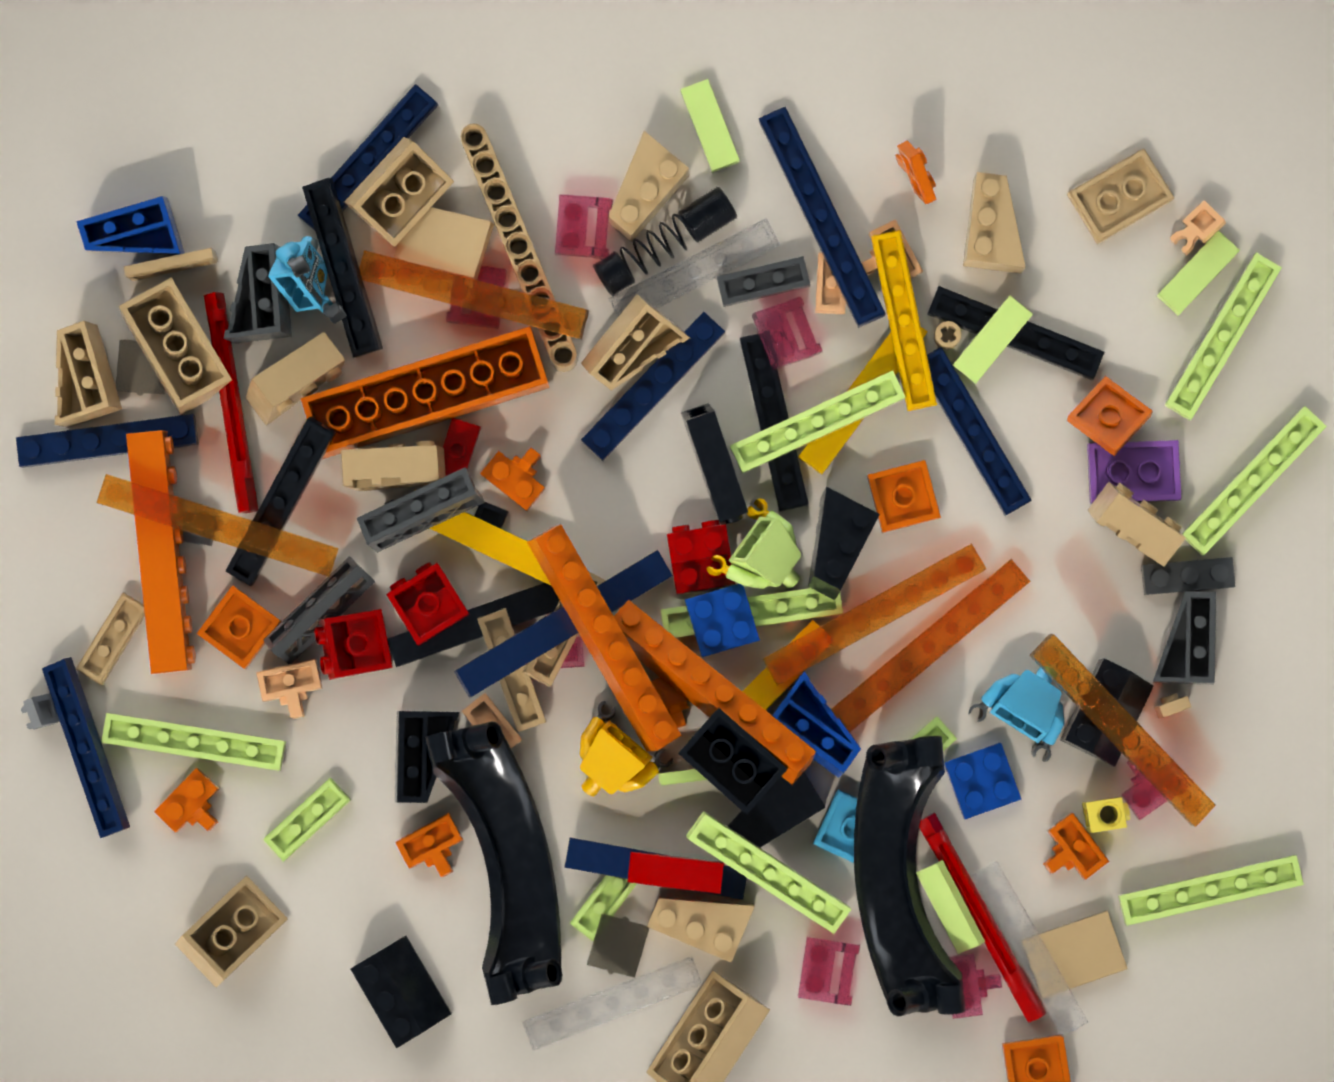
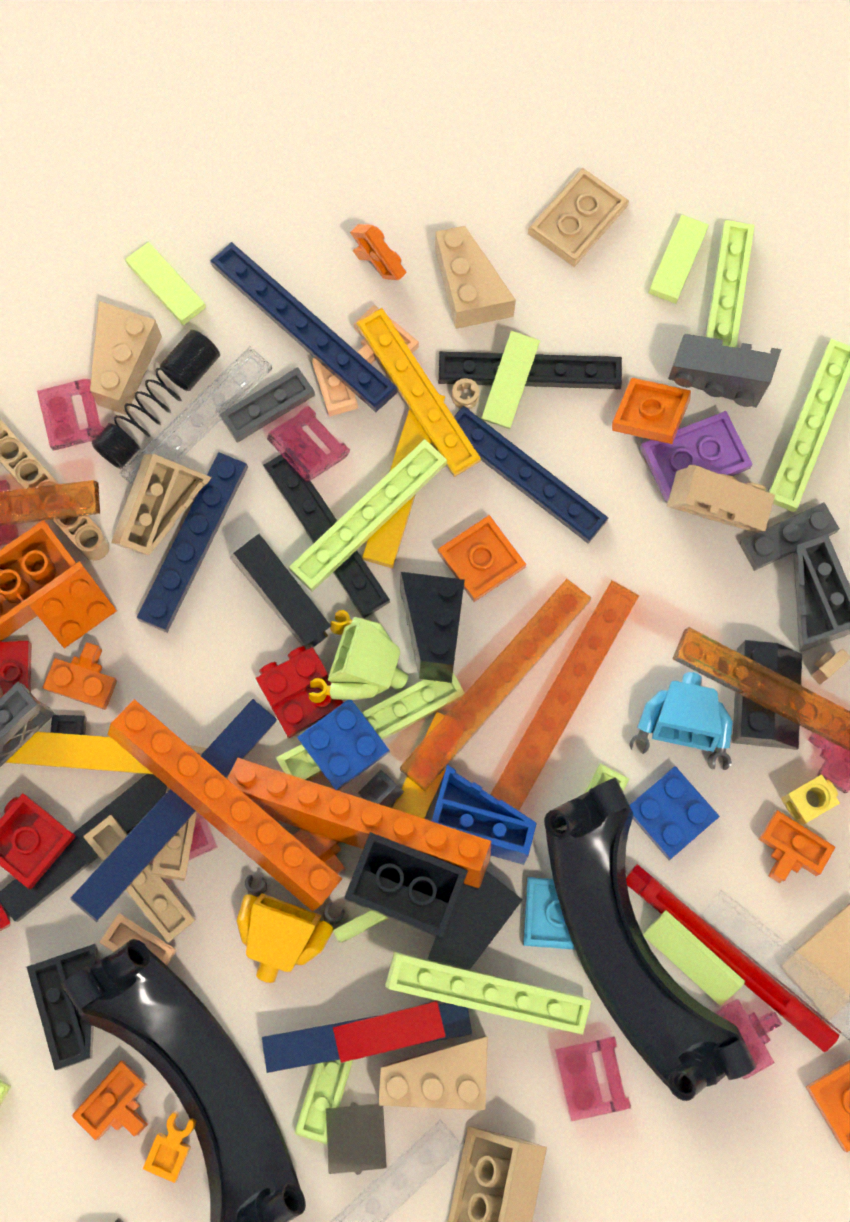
camera: 25 degrees left, 10 degrees down
light nougat plate [1170,200,1226,256] -> none
none -> orange plate [26,561,117,649]
none -> light orange plate [143,1111,196,1183]
none -> dark grey plate [358,770,404,807]
none -> dark grey wedge [668,334,782,408]

